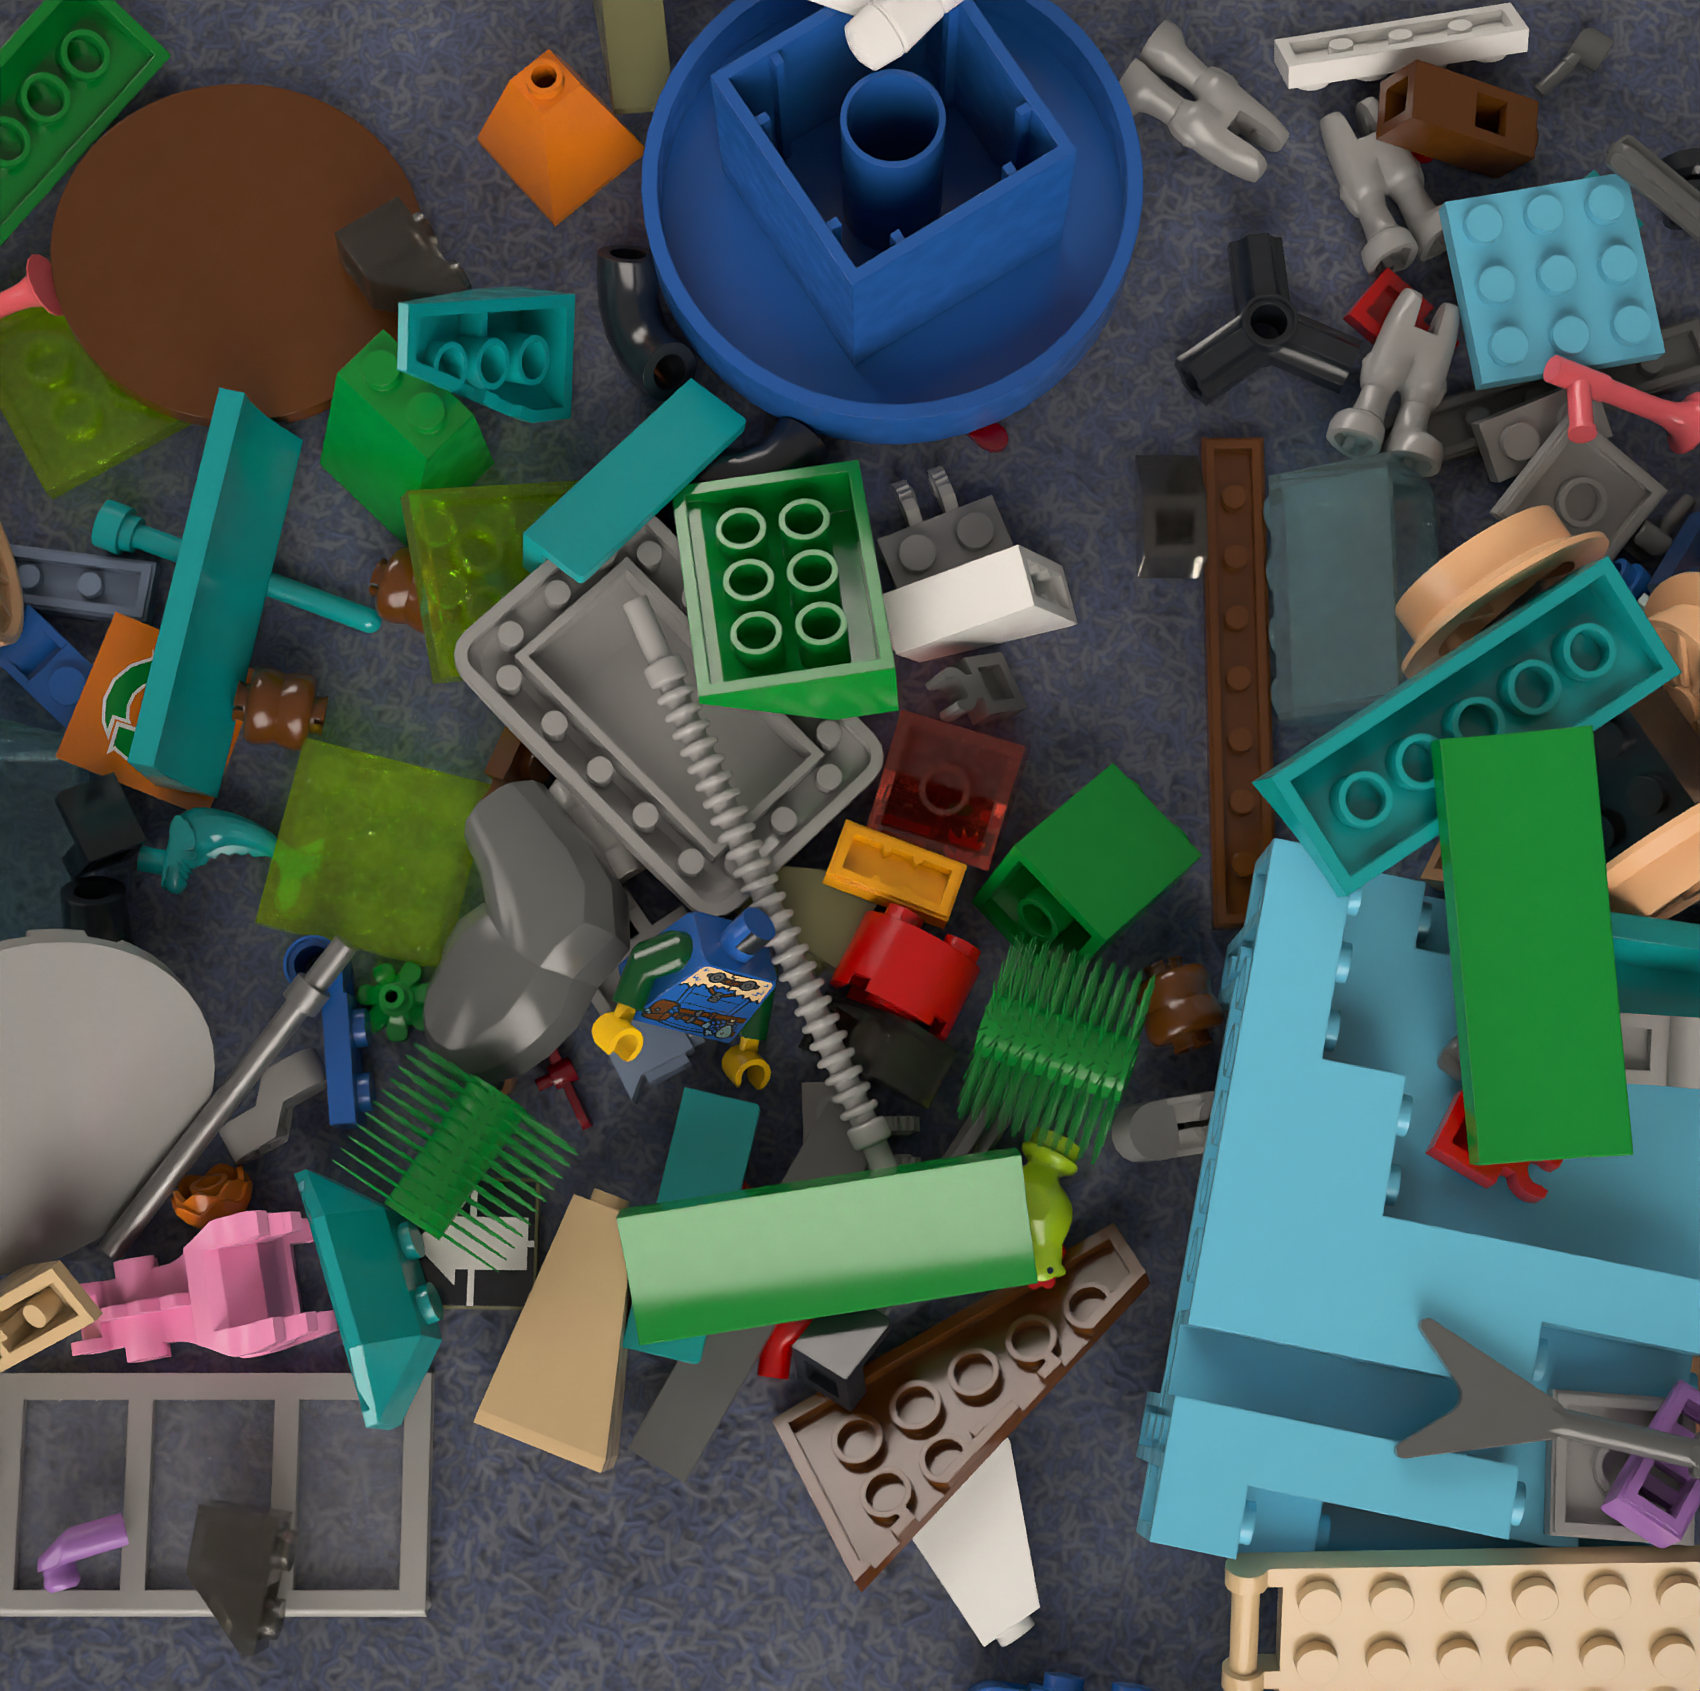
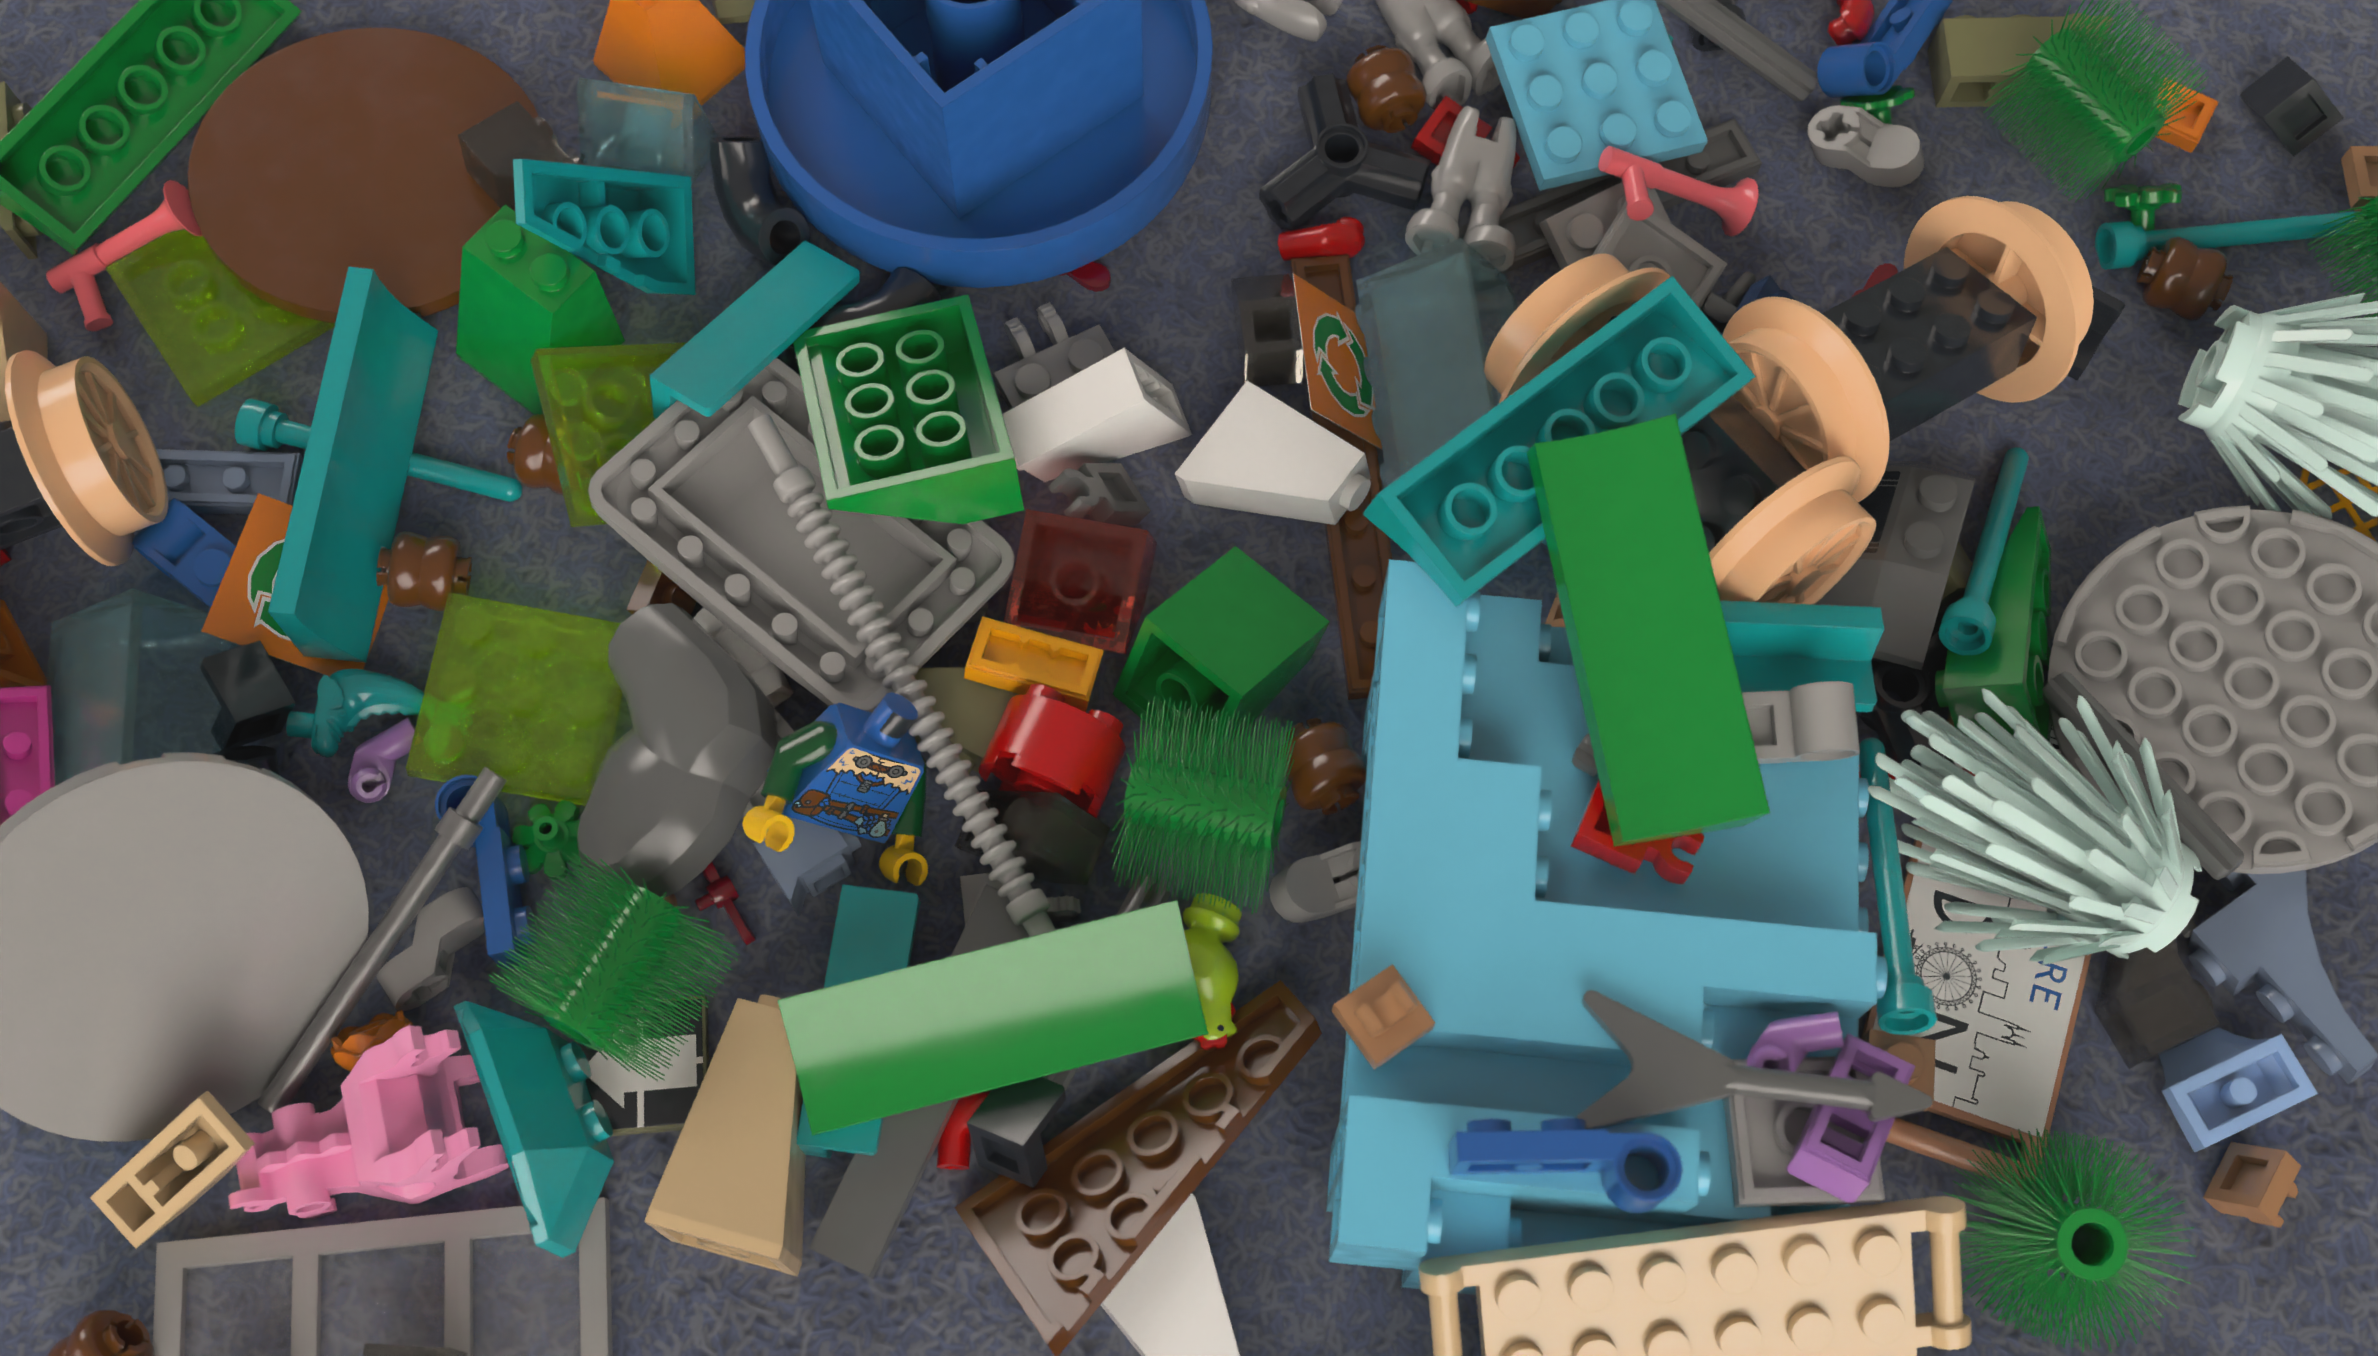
camera: 10 degrees left, 10 degrees down
none -> medium lavender arm [348,717,424,803]
none -> clear light blue slope [577,77,719,183]
none -> white slope [1175,380,1371,525]
none -> red arm [1278,217,1365,261]
none -> orange sticker [1293,273,1392,455]
none -> medium nougat tile [1332,964,1435,1070]
none -> reddish brown piece [1346,45,1427,133]
none -> blue plate [1448,1118,1682,1213]
none -> medium lavender arm [1747,1011,1844,1072]

